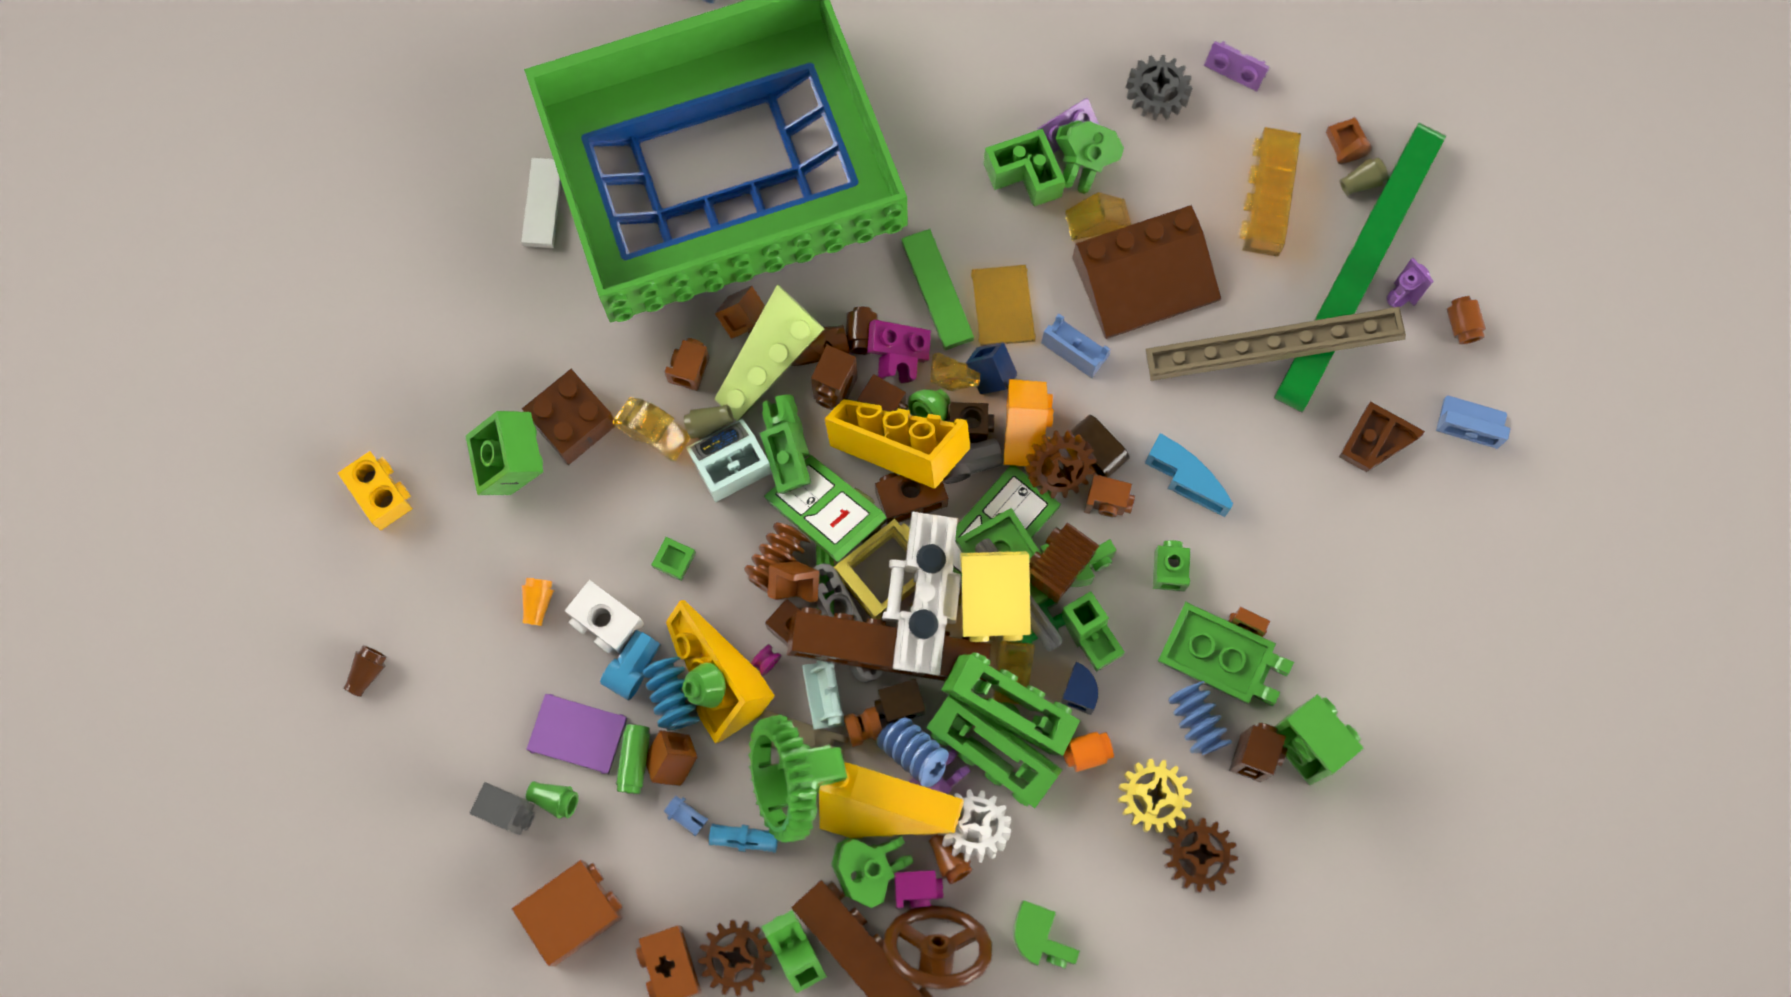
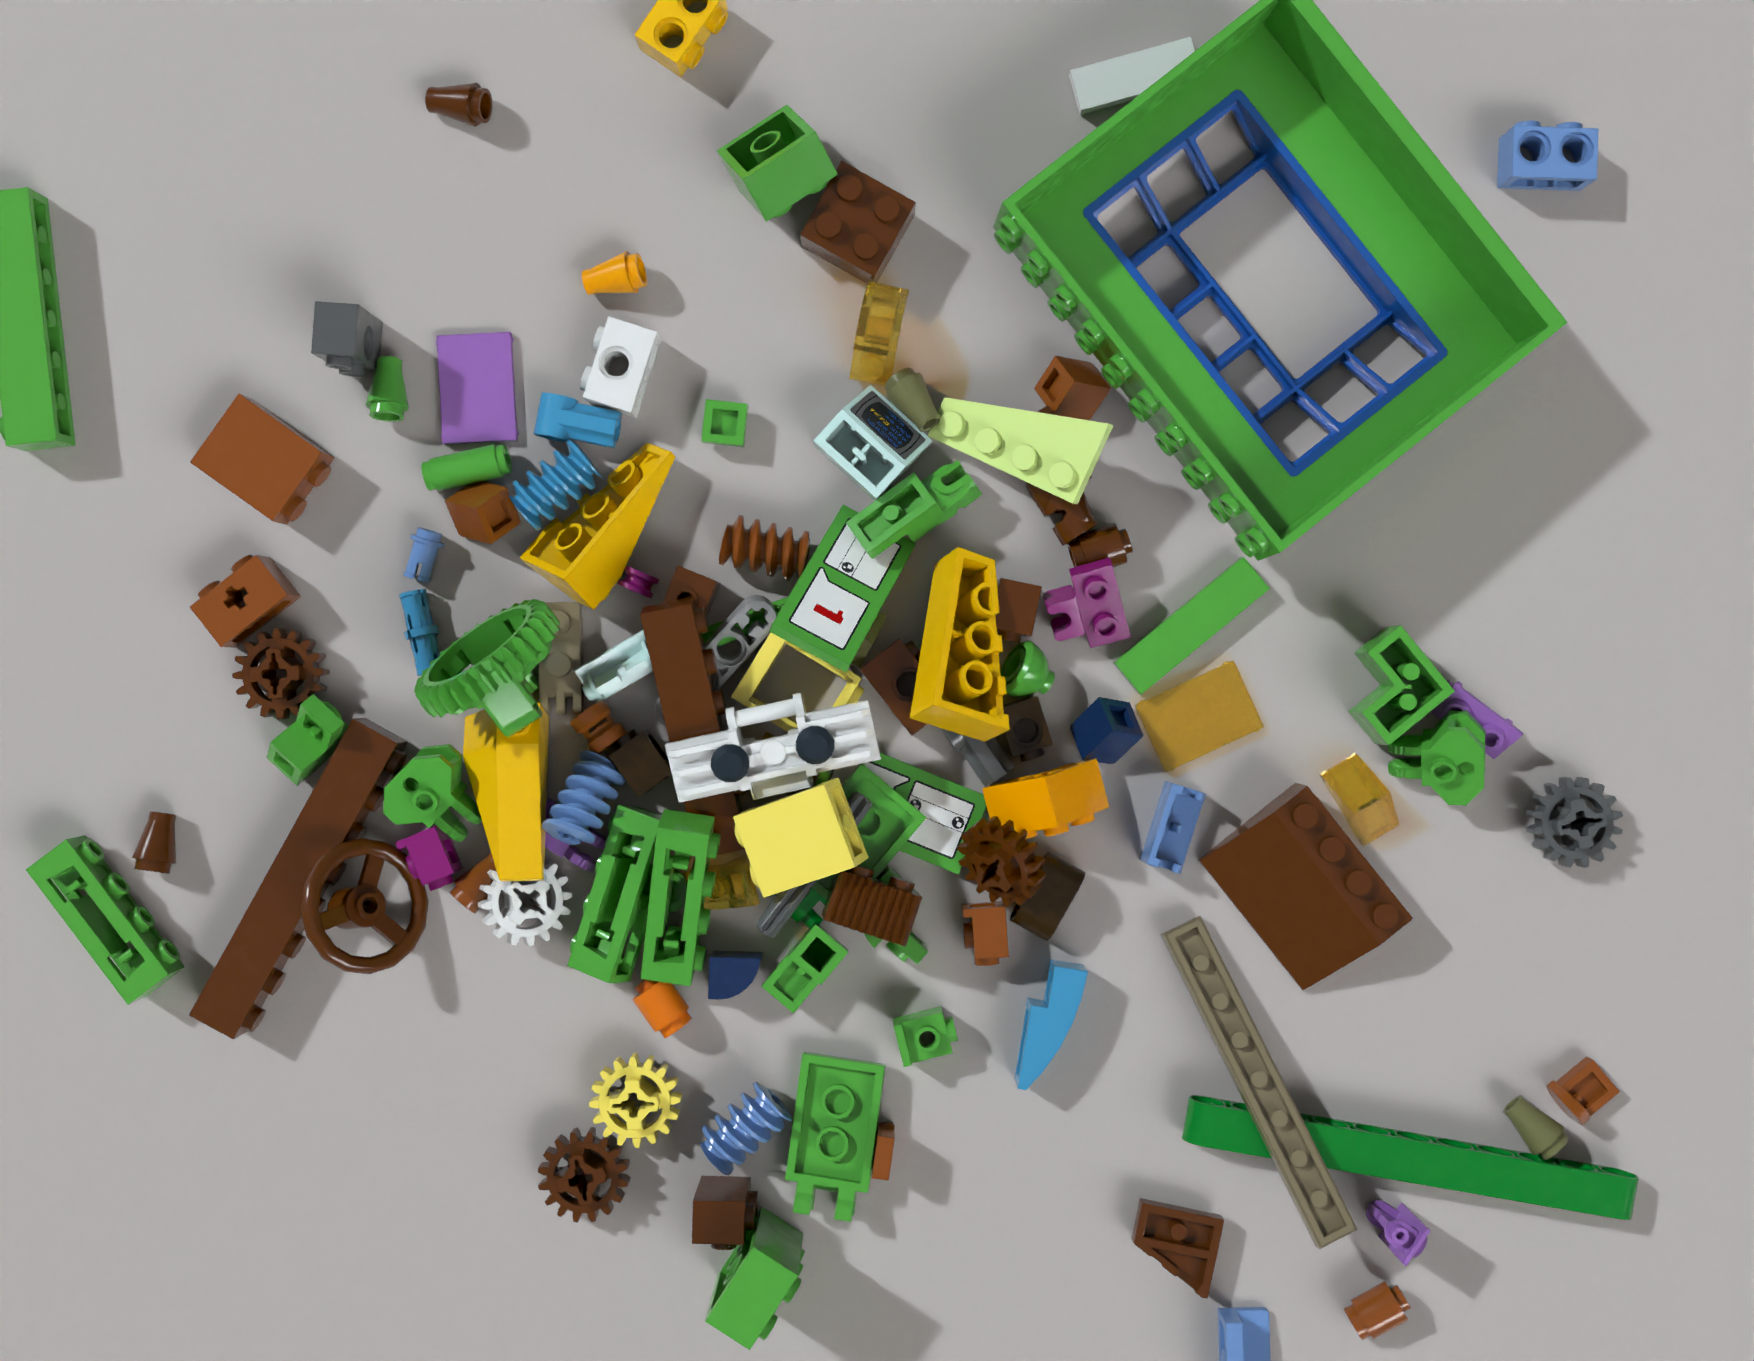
camera: 70 degrees right, 15 degrees up
dark orange brick [664,338,710,391] -> none
bright green cone [683,663,726,708] -> none
dark orange panel [768,561,819,603] -> none
reddish brown brick [811,345,857,410] -> none
clear yellow bracket [930,352,980,392] -> none
bright green brick [1013,900,1080,969] -> none
medium lavender hinge [1204,41,1270,91] -> none
clear yellow brick [1239,127,1301,257] -> none

